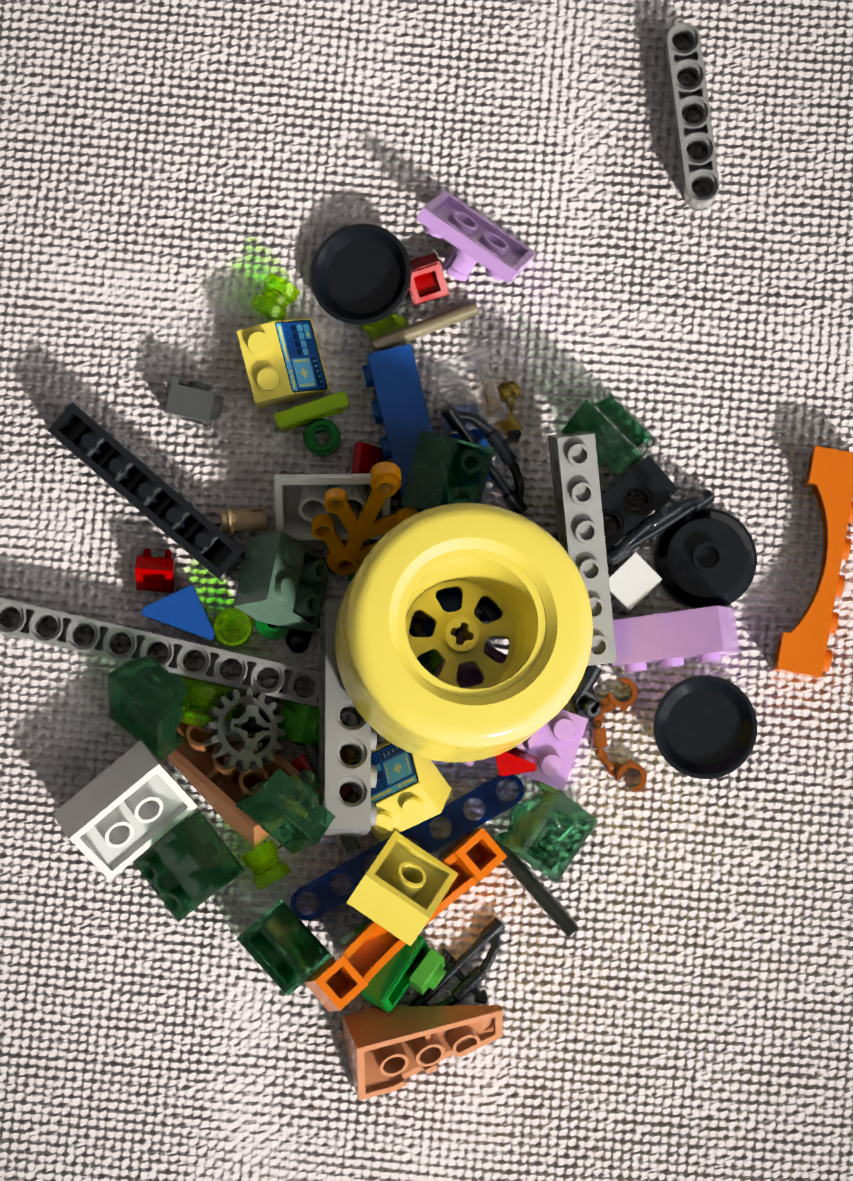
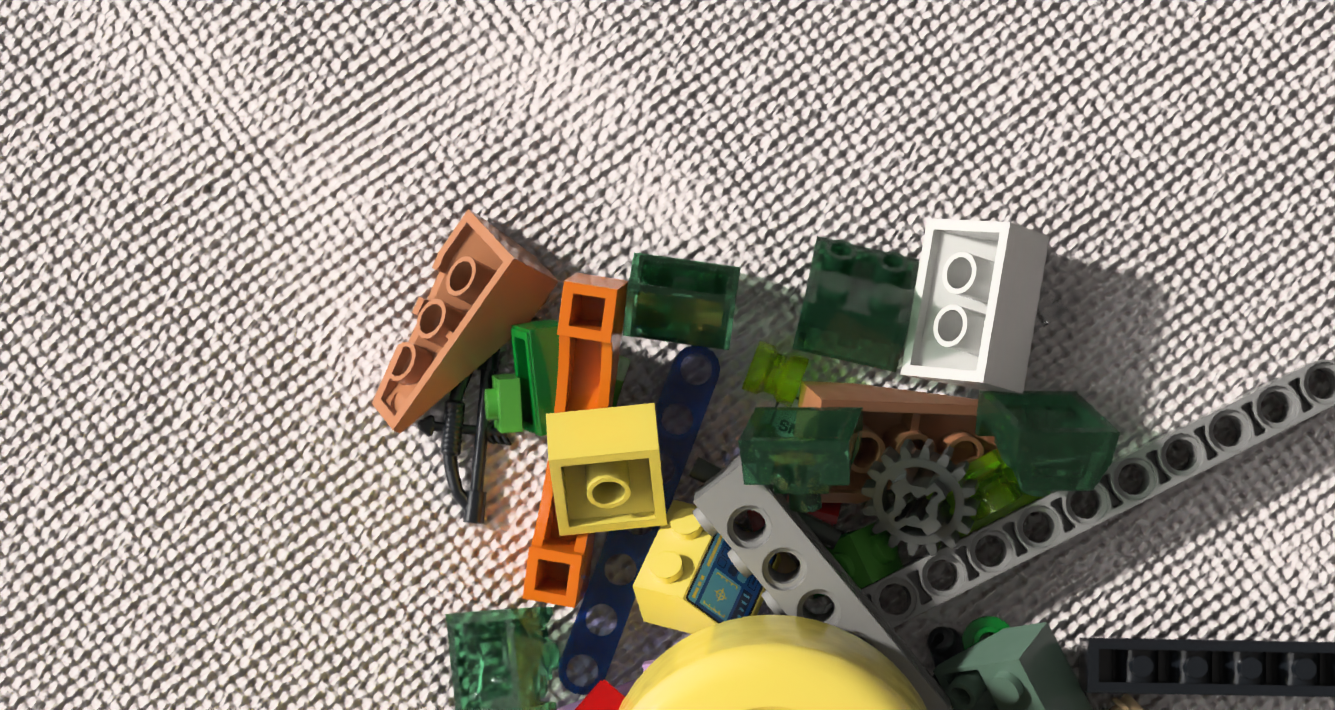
camera: 140 degrees right, 0 degrees up
red tile [135,548,175,593] -> none
blue slope [141,585,217,642] -> none
clear neon green wheel [213,608,254,647] -> none
pearl dark grey bar [499,842,579,937] -> none

